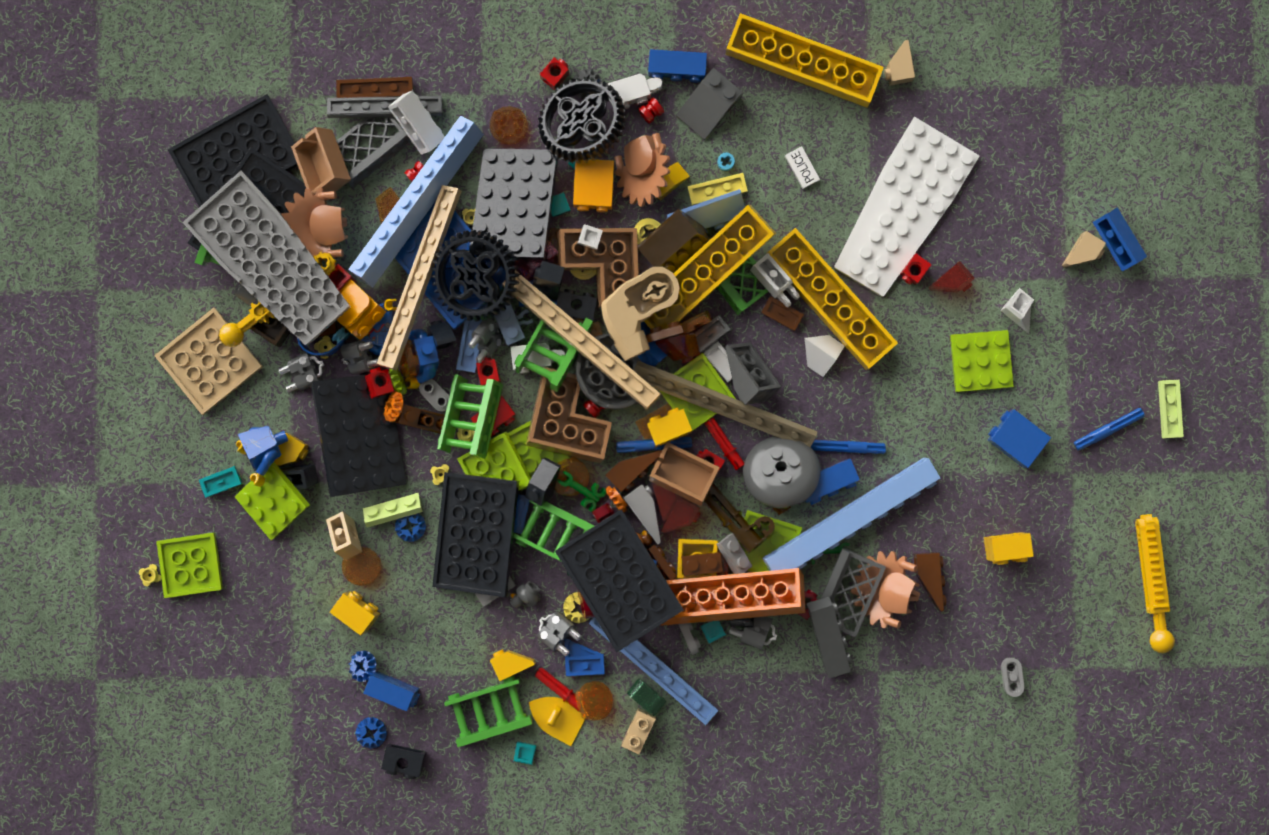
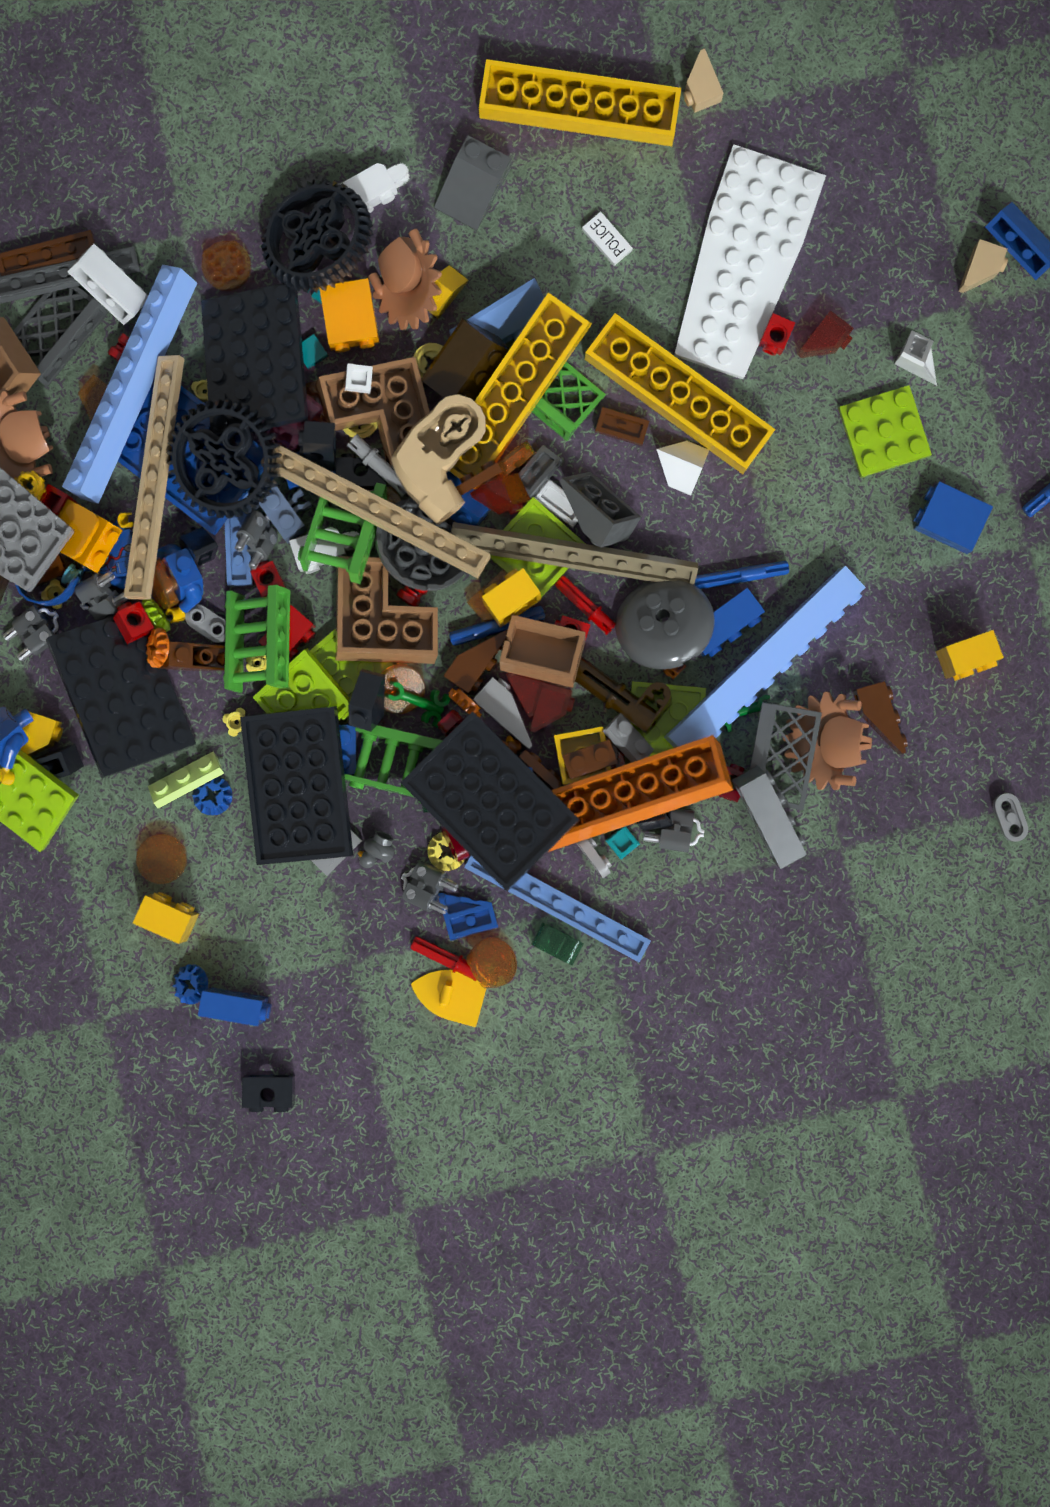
camera: 20 degrees left, 0 degrees up
tan brick [326,511,362,560] -> none
blue gear [355,717,387,749] -> none
bright green fence [444,676,533,747] -> none
yellow slope [490,649,536,681] -> none
teal tile [513,741,536,765] -> none
red brick [539,57,570,90] -> none
tan brick [622,708,656,754] -> none
red wheel [638,97,664,124] -> none
blue brick [648,49,707,83] -> none
light yellow plate [687,173,748,206] -> none
medium azure bush [717,152,735,171] -> none
white hinge [750,253,800,308] -> none
none -> light grey pin [347,434,407,497]

